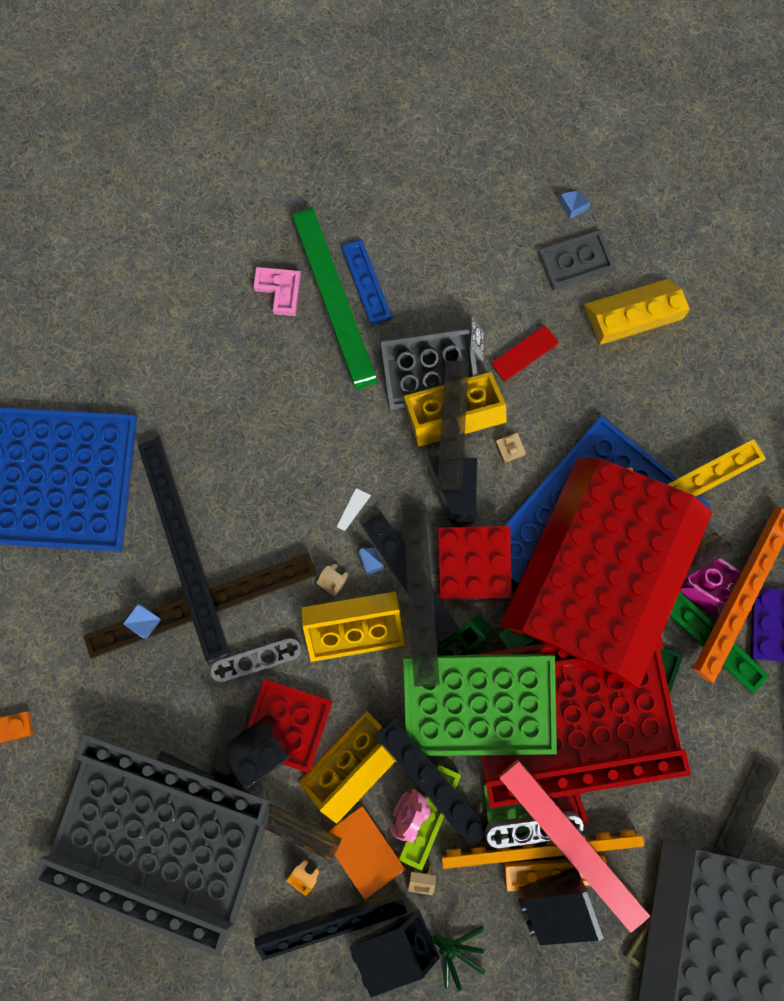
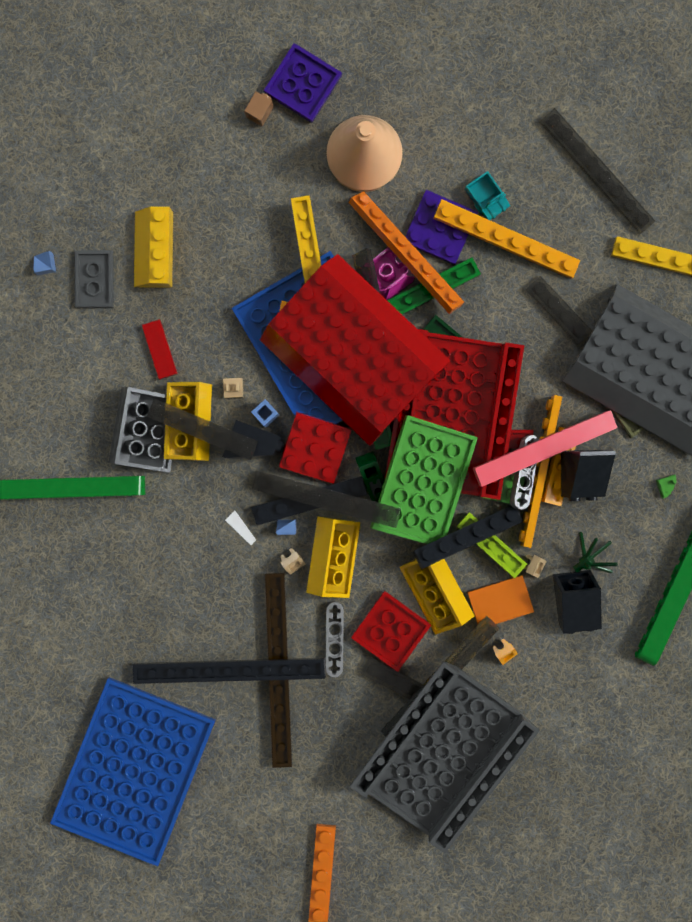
camera: 70 degrees left, 10 degrees up
medium blue slope [123,604,161,639] -> none
black slope [226,715,295,789] -> none
bright pink plate [254,267,301,316] -> none
black plate [254,890,407,961] -> none
blue tile [341,239,392,326] -> none
bright pink plate [391,789,430,843] -> none
sticker [471,317,484,362] -> none
none -> medium blue brick [251,399,280,428]

